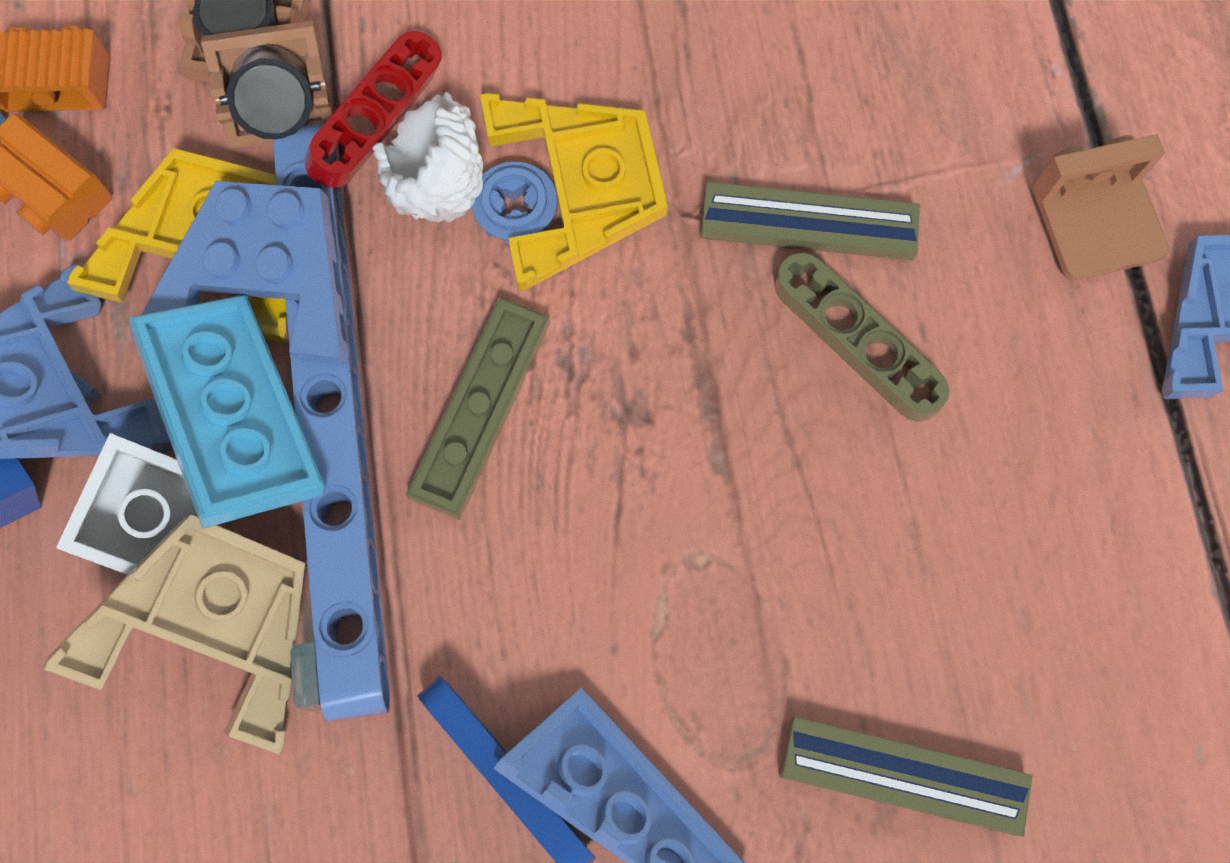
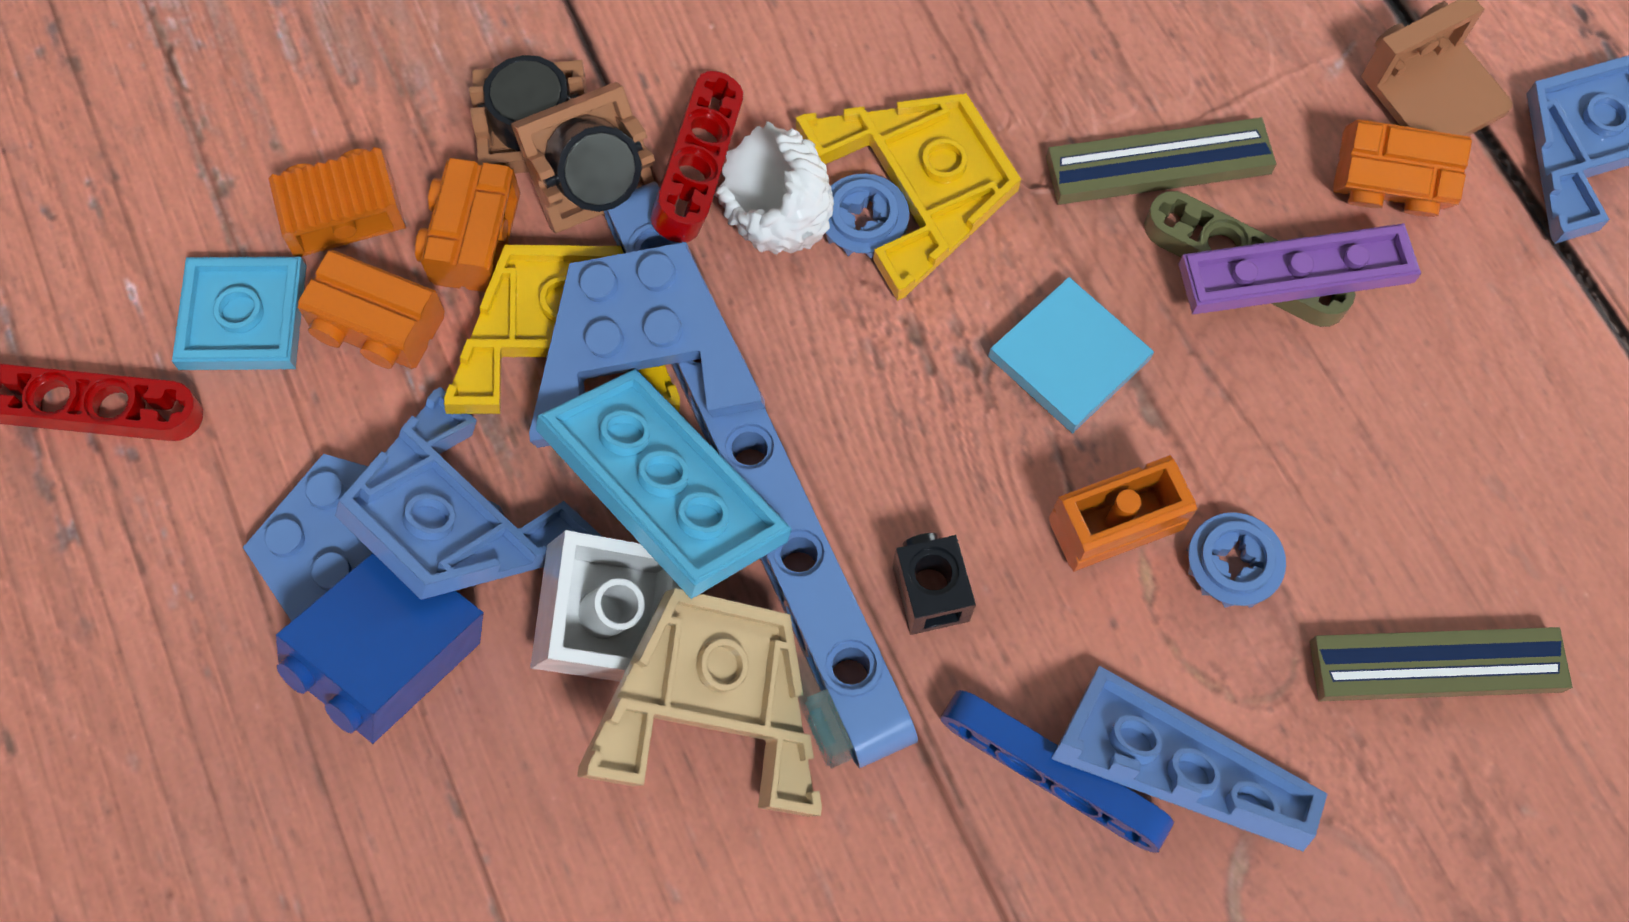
camera: 15 degrees left, 5 degrees down
olive tile [405,297,550,520] -> none
none -> orange brick [415,158,520,292]
none -> black brick [892,533,976,635]
none -> medium azure tile [988,277,1154,434]
none -> orange brick [1049,455,1198,572]
none -> medium lavender tile [1178,223,1421,315]
none -> medium blue gear [1186,512,1286,608]
none -> orange brick [1333,119,1472,217]

